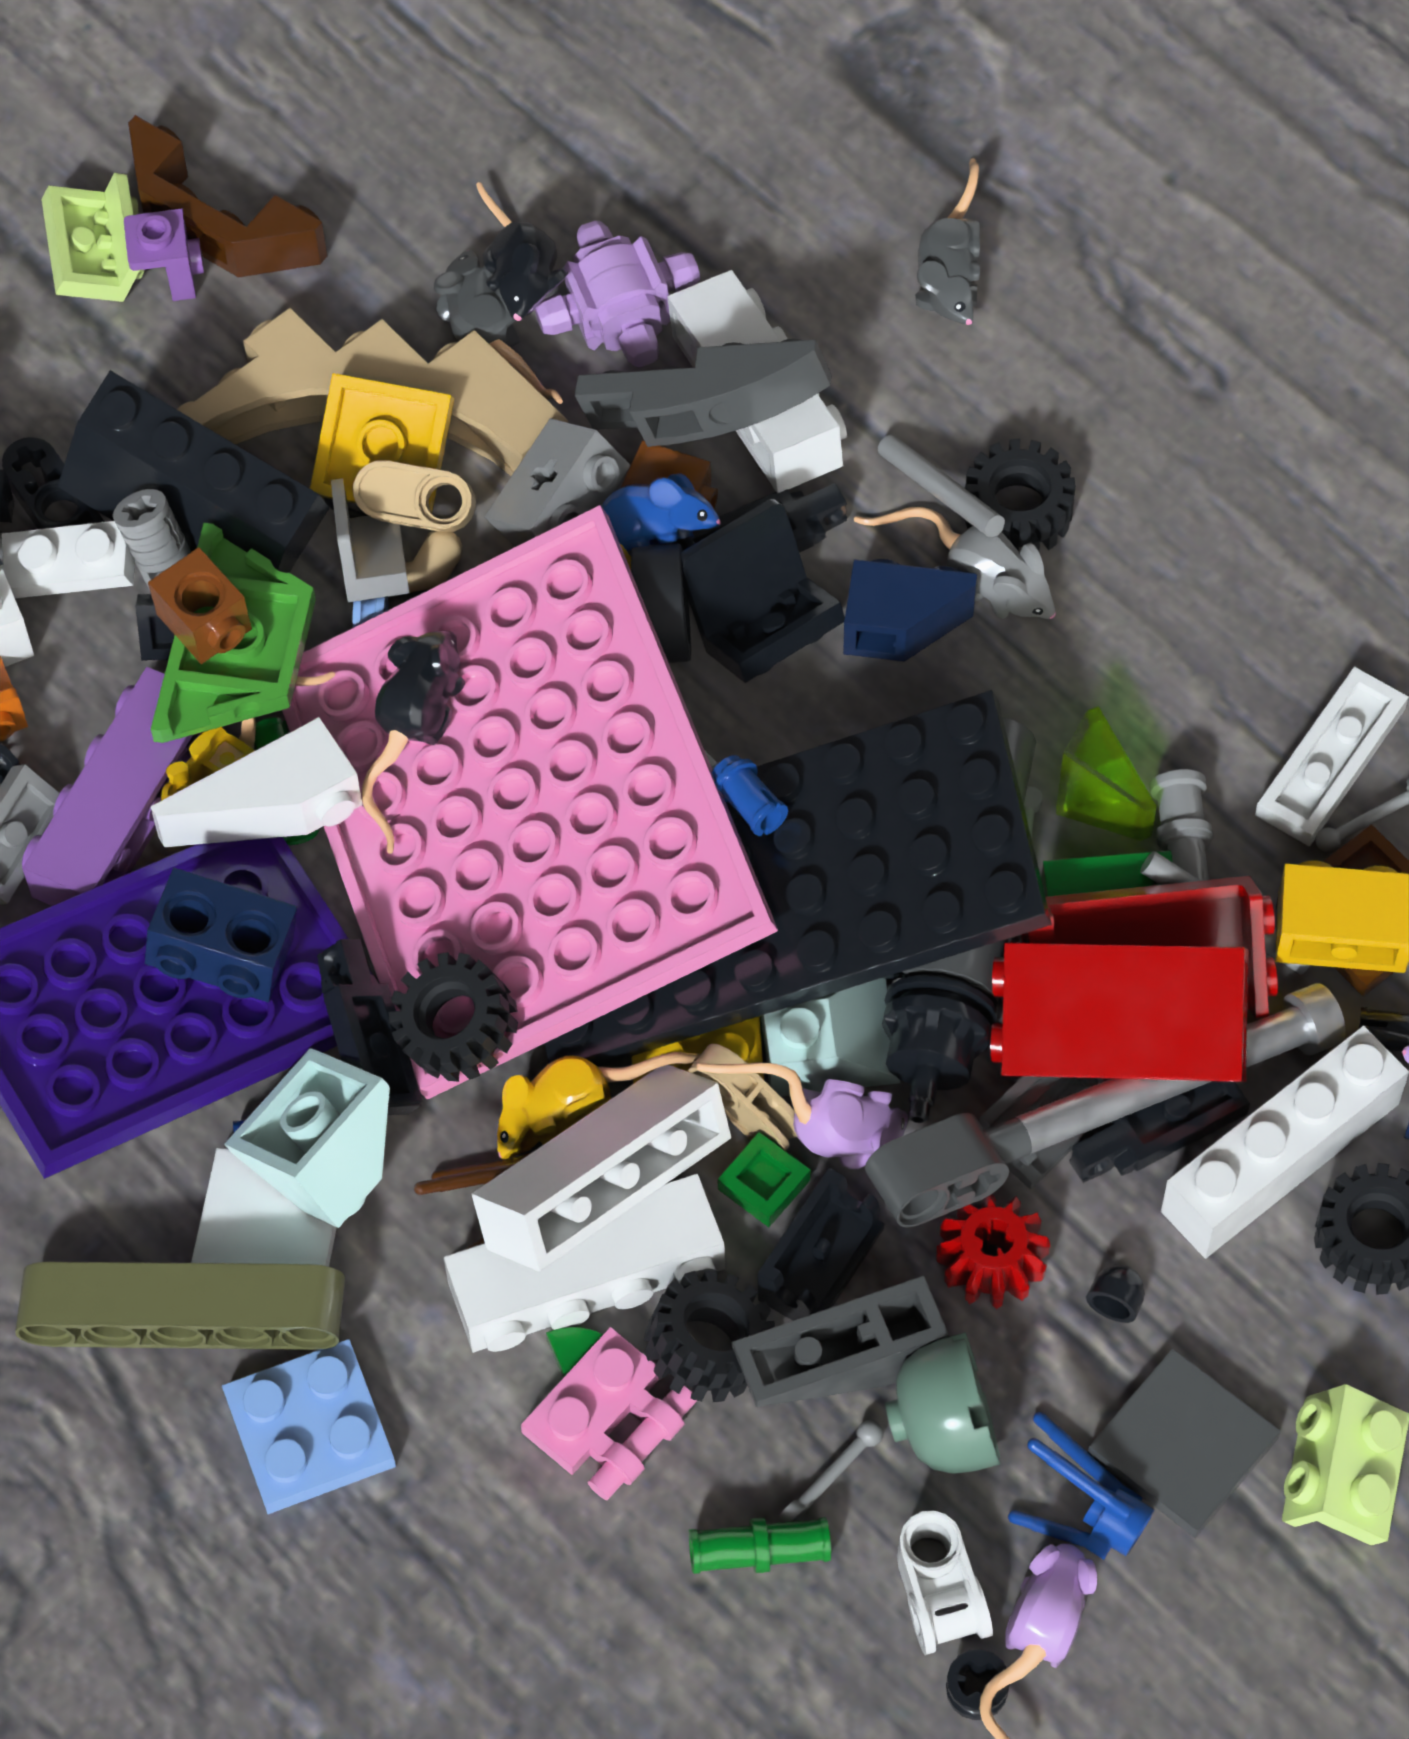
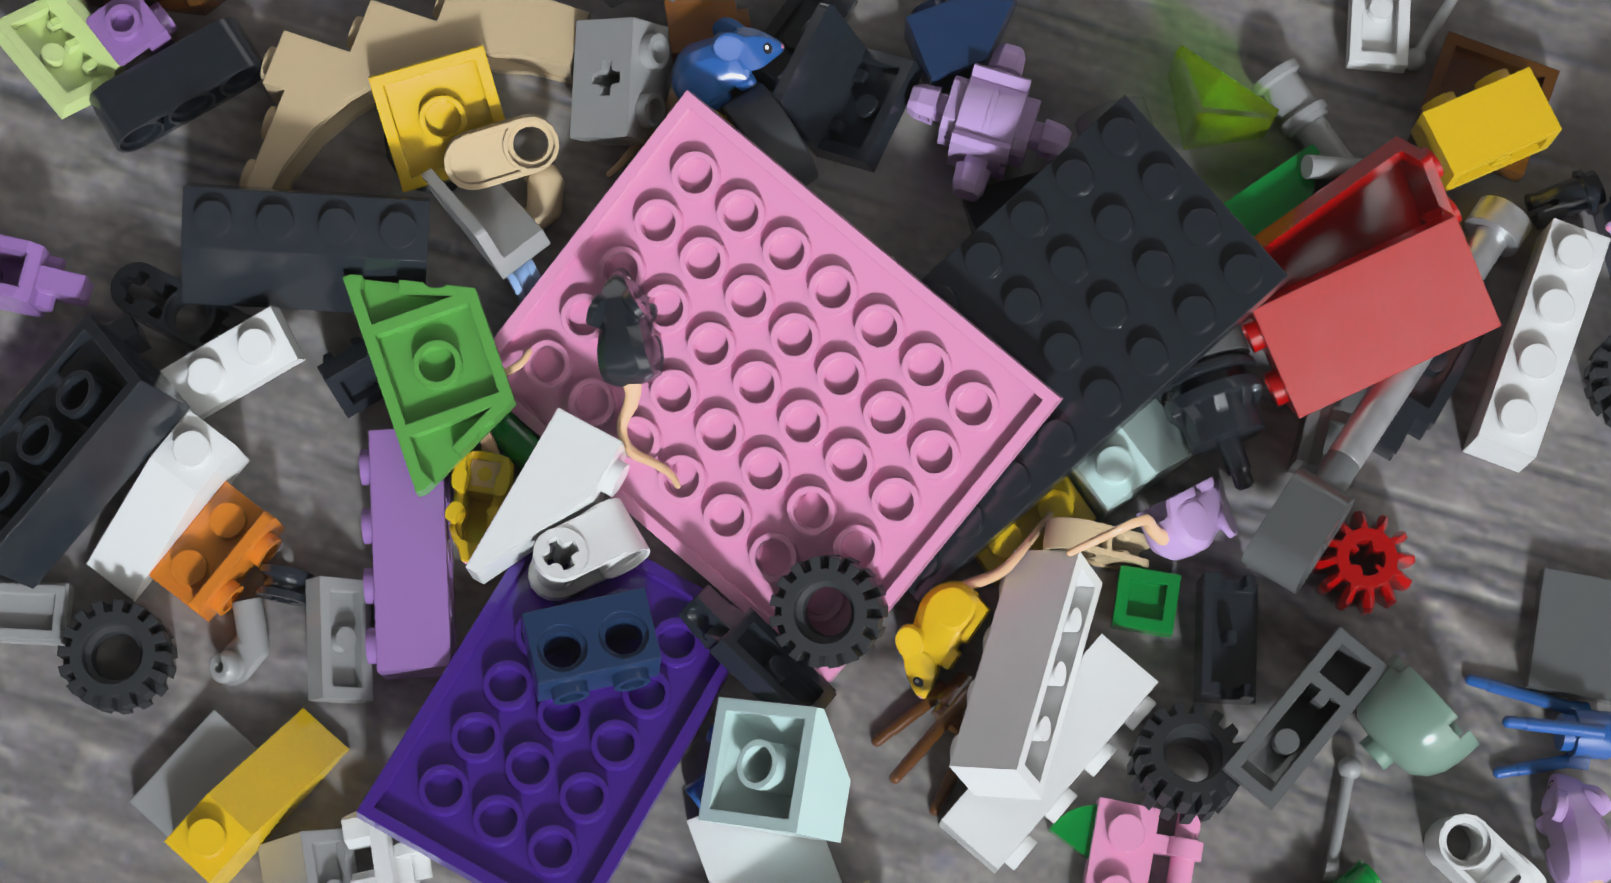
camera: 30 degrees left, 15 degrees up
light grey hinge [113,489,192,589] -> none
dark orange brick [148,547,252,664] -> none
blue pin [711,755,788,836] -> none
black hinge [1086,1264,1145,1323] -> none
none -> black beam [89,17,263,153]
none -> white piece [528,498,650,601]
none -> lavender piece [906,43,1072,202]

